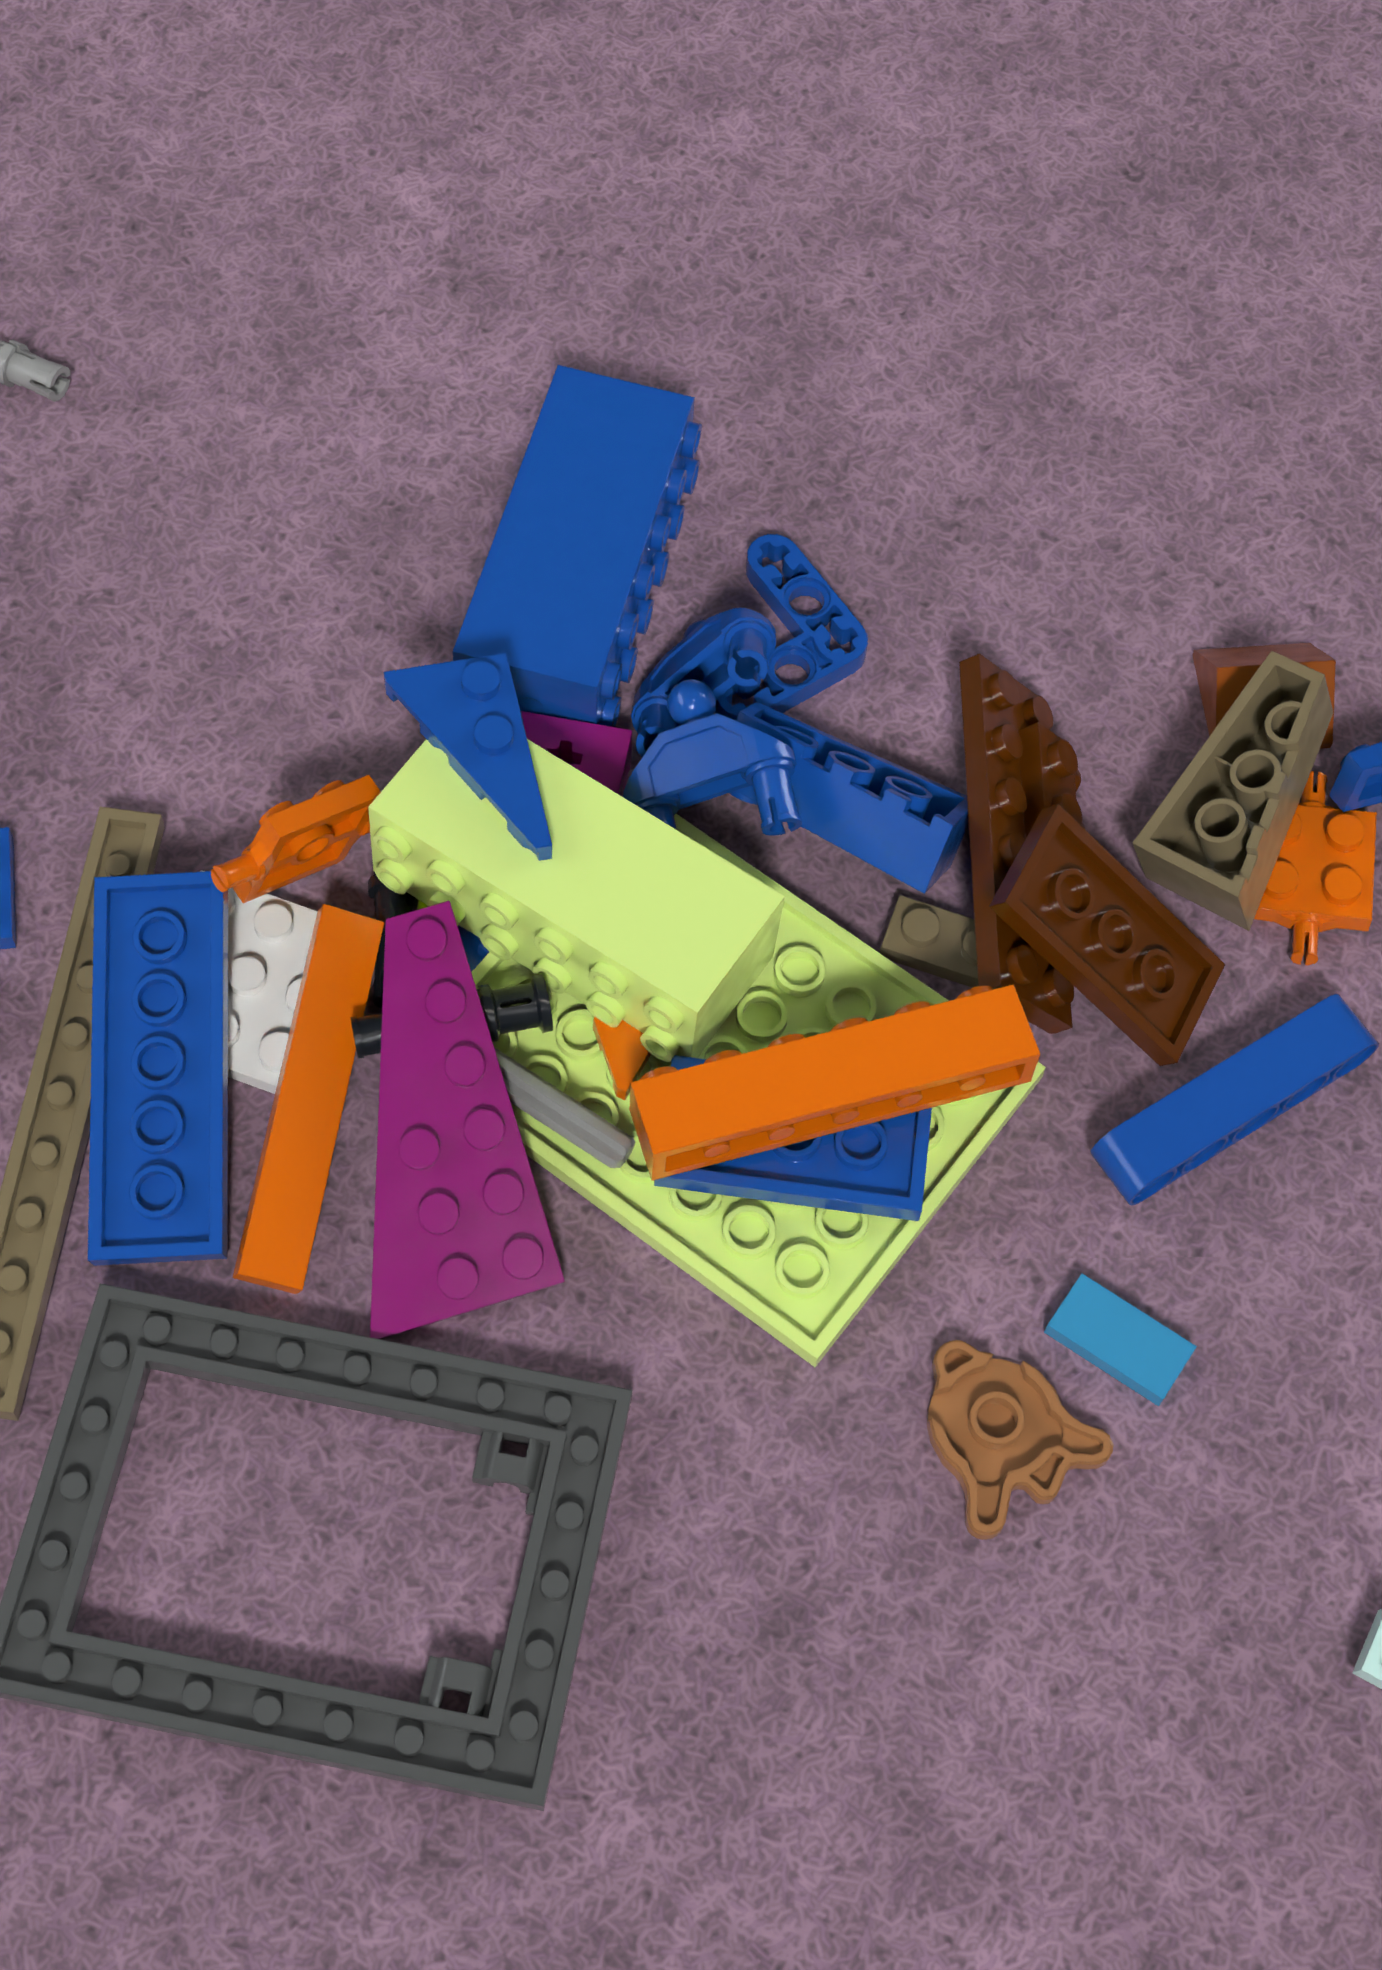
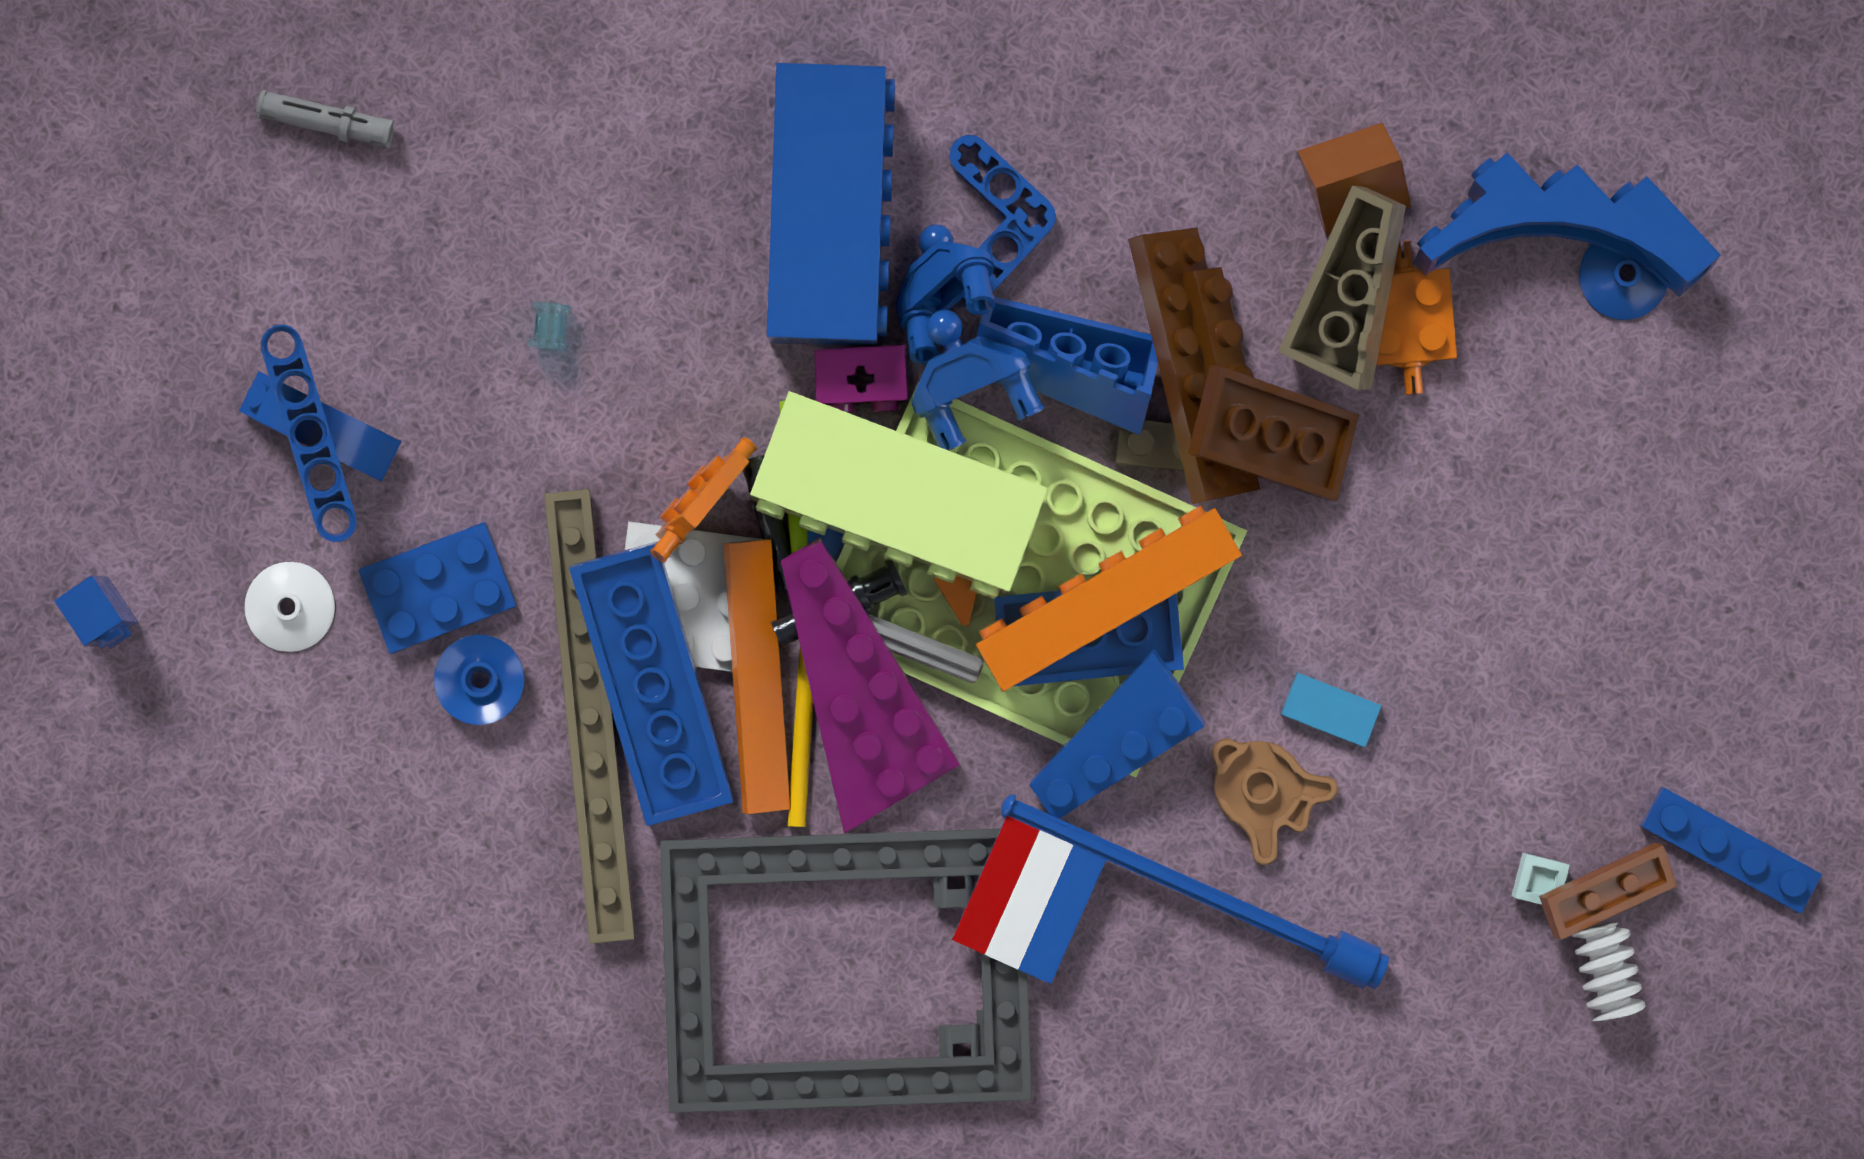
camera: 10 degrees left, 25 degrees up
blue wing [384,653,552,861] -> none
blue beam [1090,994,1379,1206] -> none
none -> clear light blue bush [528,302,573,352]
none -> yellow bar [788,646,814,827]
none -> flag [951,794,1390,989]
none -> blue wing [1029,649,1205,818]

